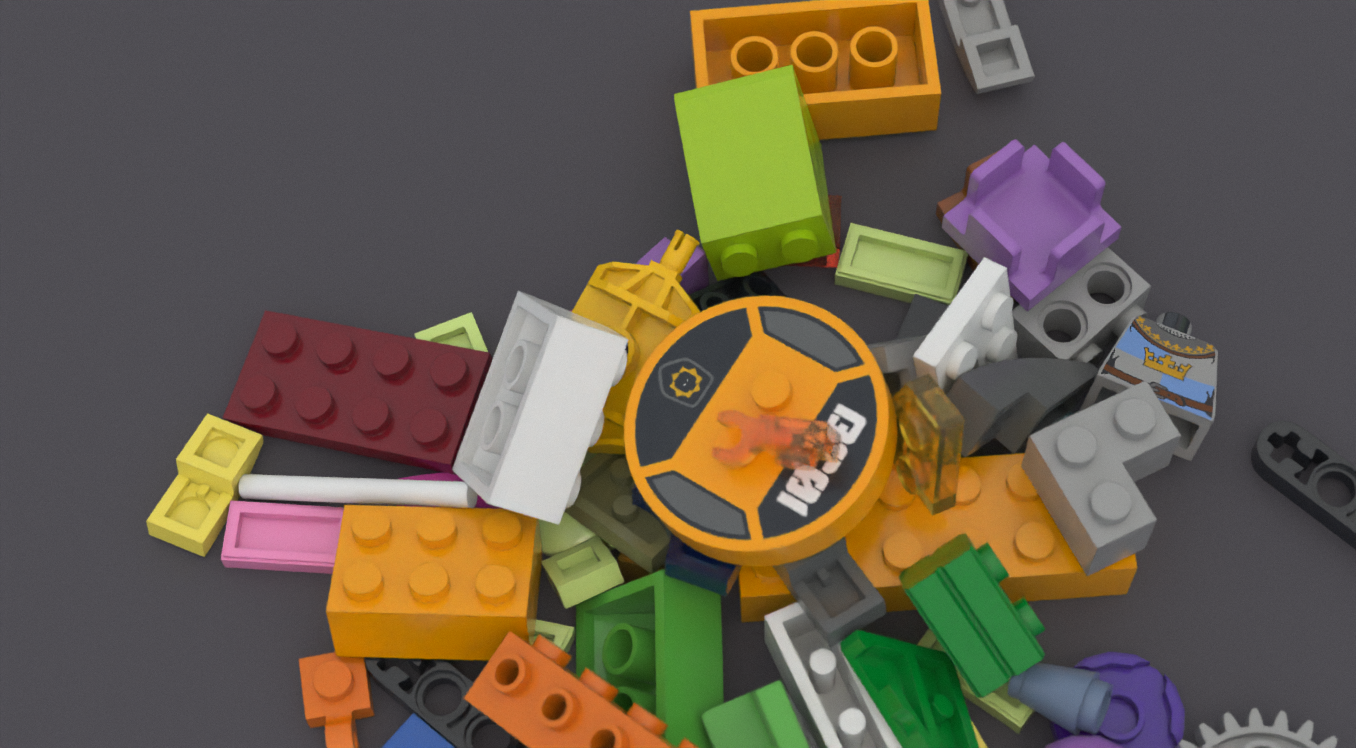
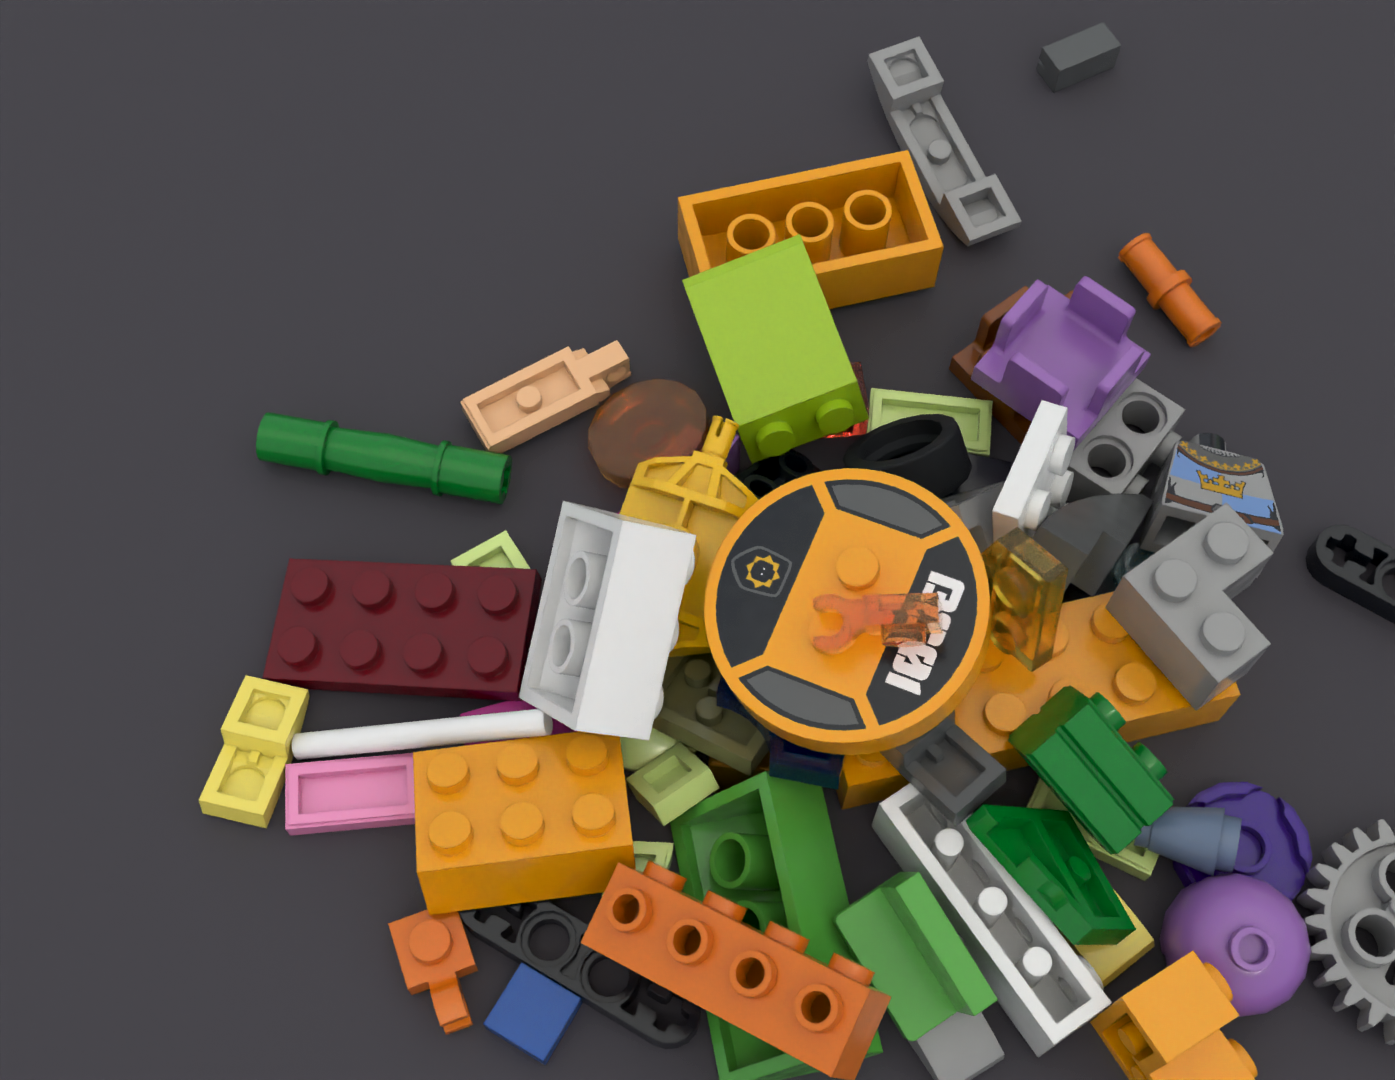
camera: 15 degrees left, 0 degrees up
none -> green piece [256,412,512,504]
none -> light nougat hinge [460,340,631,454]
none -> clear orange tile [588,378,711,489]
none -> black tyre [843,414,972,499]
none -> orange pin [1118,233,1222,347]

